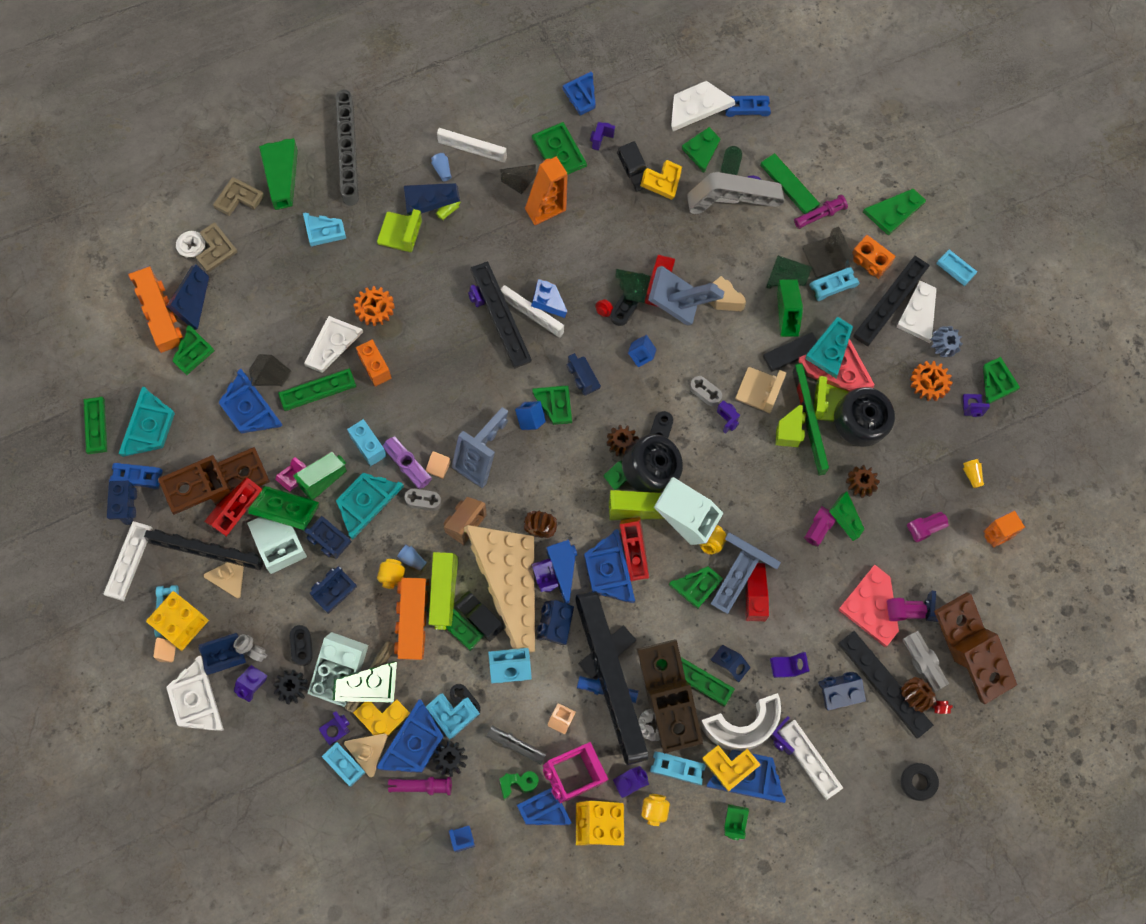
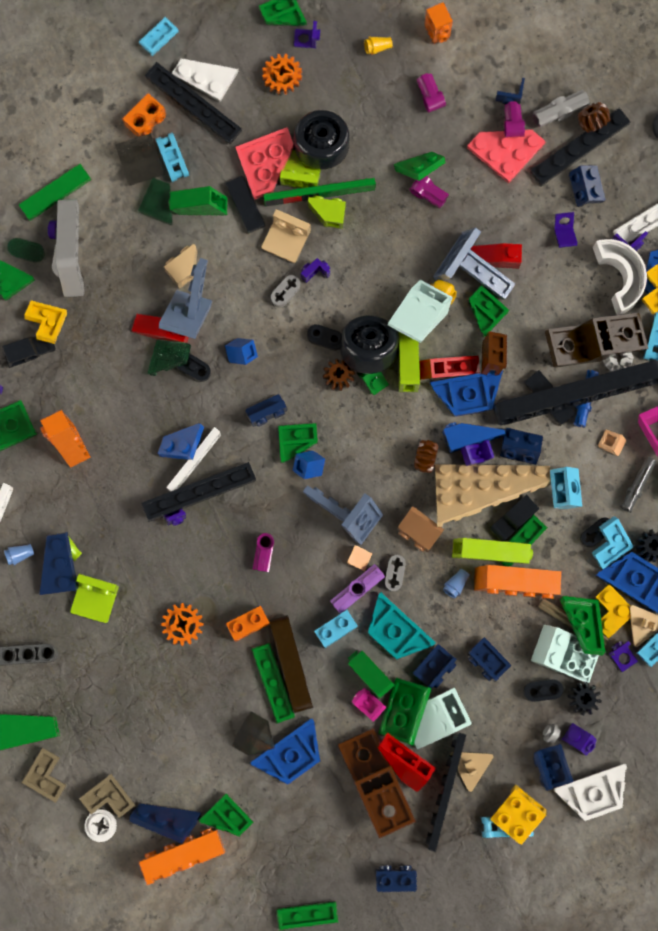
camera: 85 degrees left, 10 degrees up
white tile [103,521,153,601] -> none
blue plate [109,463,163,489] -> none
teal wing [119,387,175,457] -> none
light nougat slope [153,638,176,662] -> none
light grey plate [234,634,253,654] -> none
medium azure wing [303,213,346,246] -> none
white wing [304,316,363,373] -> none
yellow head [377,559,405,589] -> none
clear smoke slope [500,164,536,194] -> none
red plate [596,299,613,317] -> none
green tile [656,657,735,707] -> none
dark blue bracket [711,645,751,682] -> none
magenta pin [794,194,848,229] -> none
teal wing [805,317,853,379] -> none
reddish brown gear [846,465,880,498] -> none
green wing [863,189,926,236] -> none
sand blue gear [930,326,963,358] -> none
red plate [932,700,953,714] -> none
reddish brown bracket [934,592,1018,704] -> none
none -> magenta piece [253,533,274,572]
none -> dark brown beam [269,615,313,713]
none -> reddish brown hinge [481,331,507,376]

